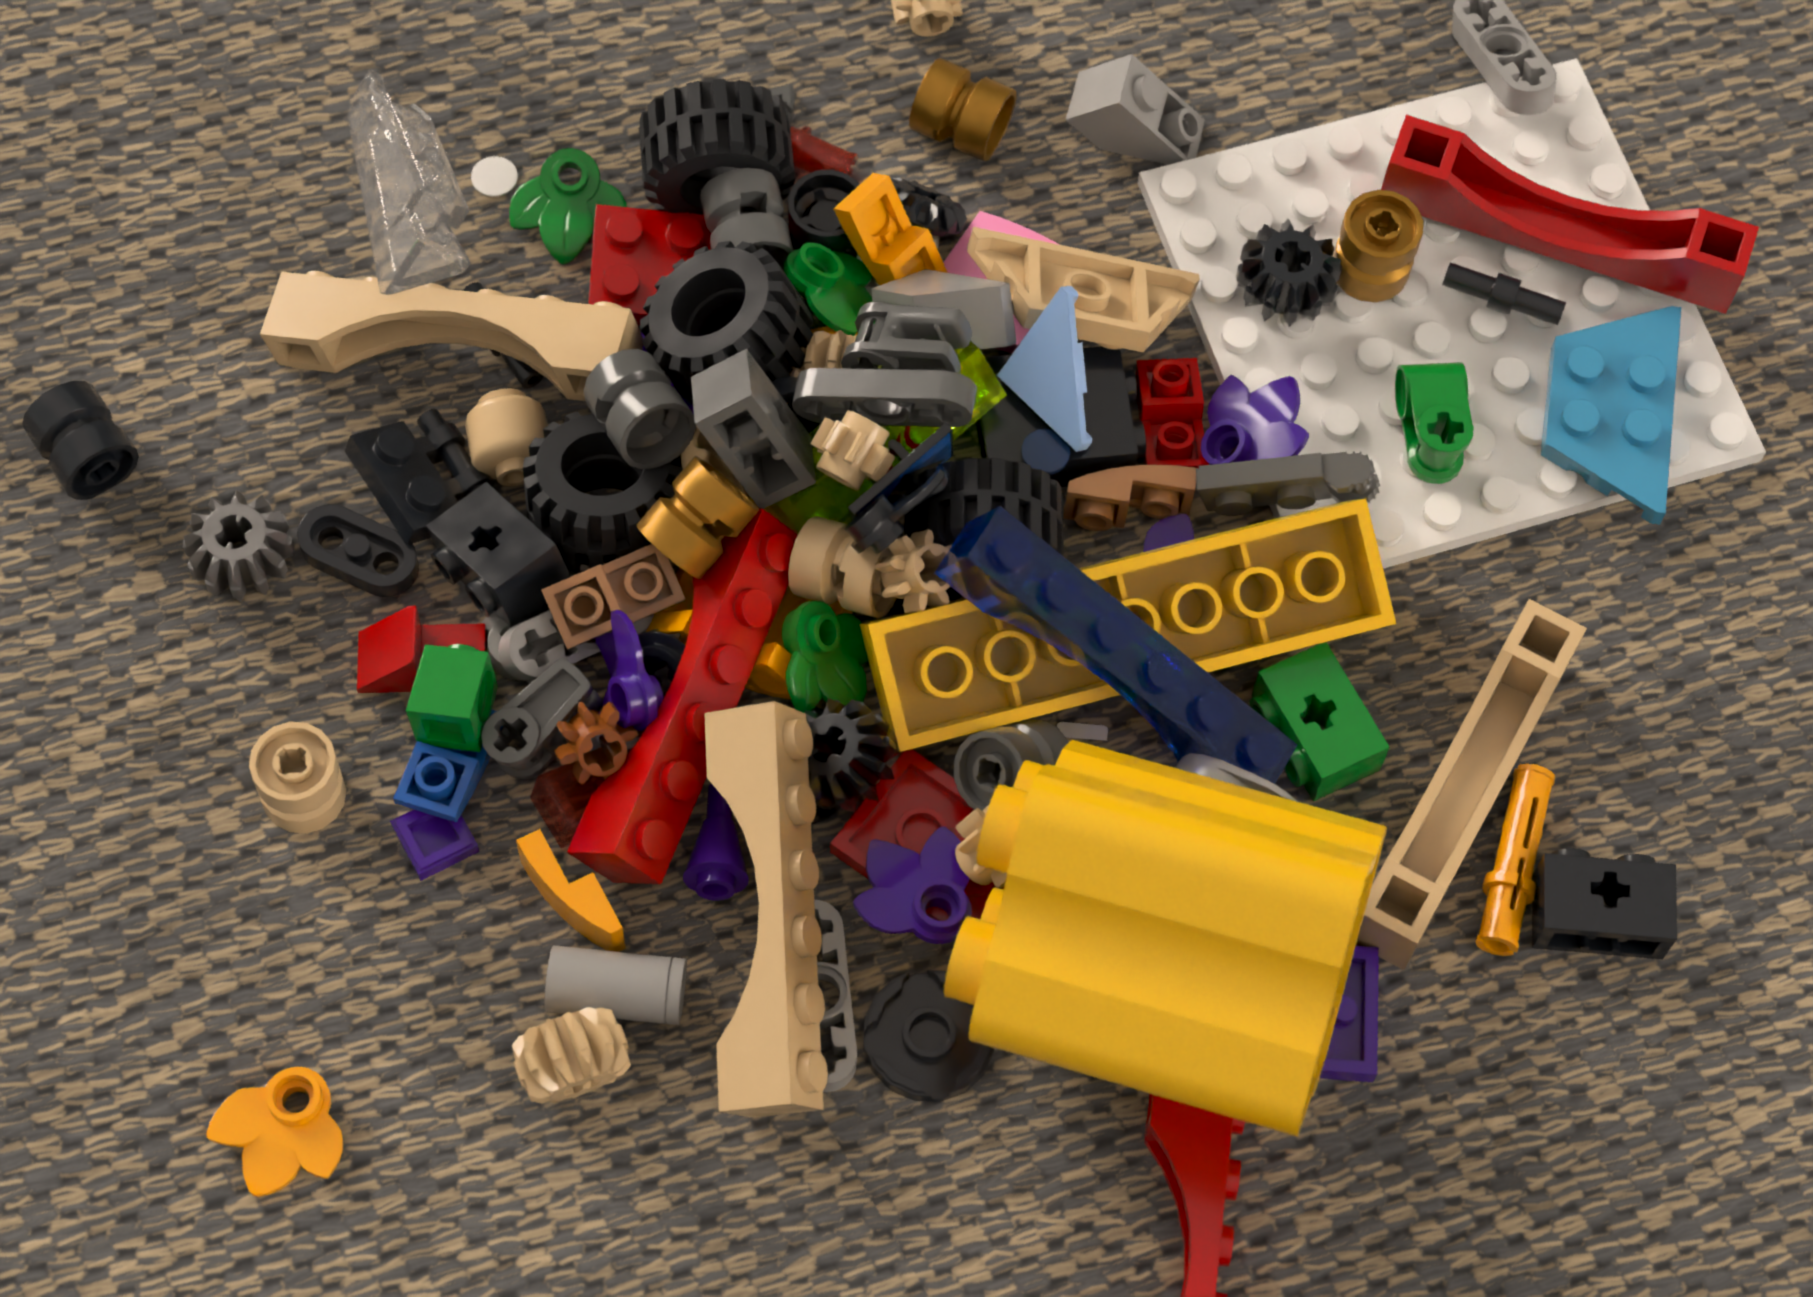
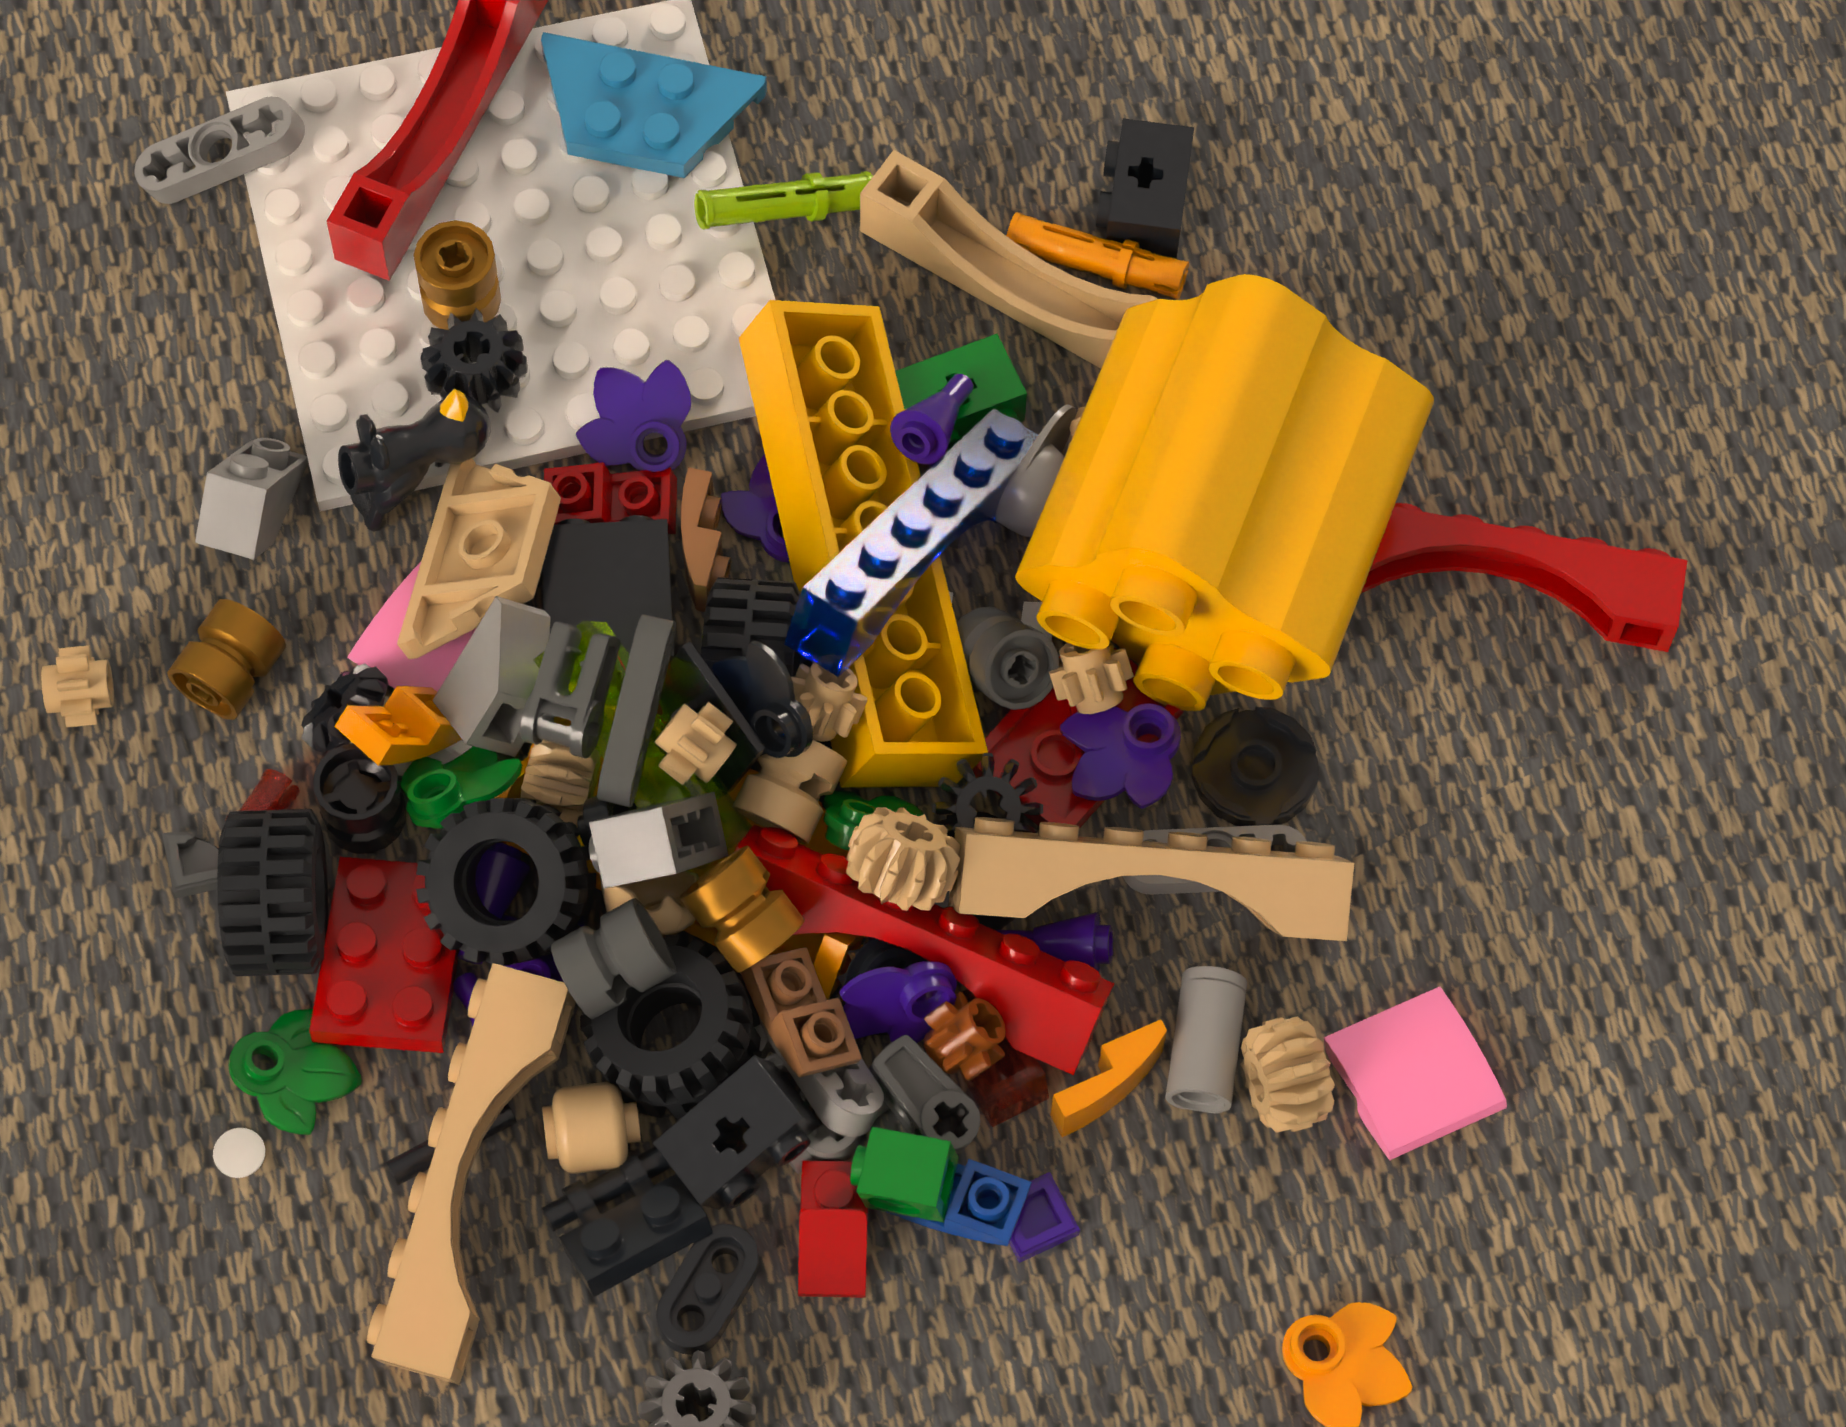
camera: 85 degrees left, 0 degrees up
tan wheel [249,722,346,833] -> none
clear wedge [347,69,471,295] -> none
dark grey wheel [700,168,793,271] -> none
light blue tile [997,286,1092,452] -> none
dark blue piece [1021,429,1070,475] -> none
dark grey hinge [1196,451,1380,516] -> none
green piece [1395,362,1474,484] -> none
black bar [1442,262,1566,325] -> none
none -> black animal [338,389,491,532]
none -> lime pin [694,171,873,230]
none -> tan gear [846,807,961,911]
none -> dark purple cone [890,374,974,464]
none -> bright pink slope [1324,986,1507,1160]

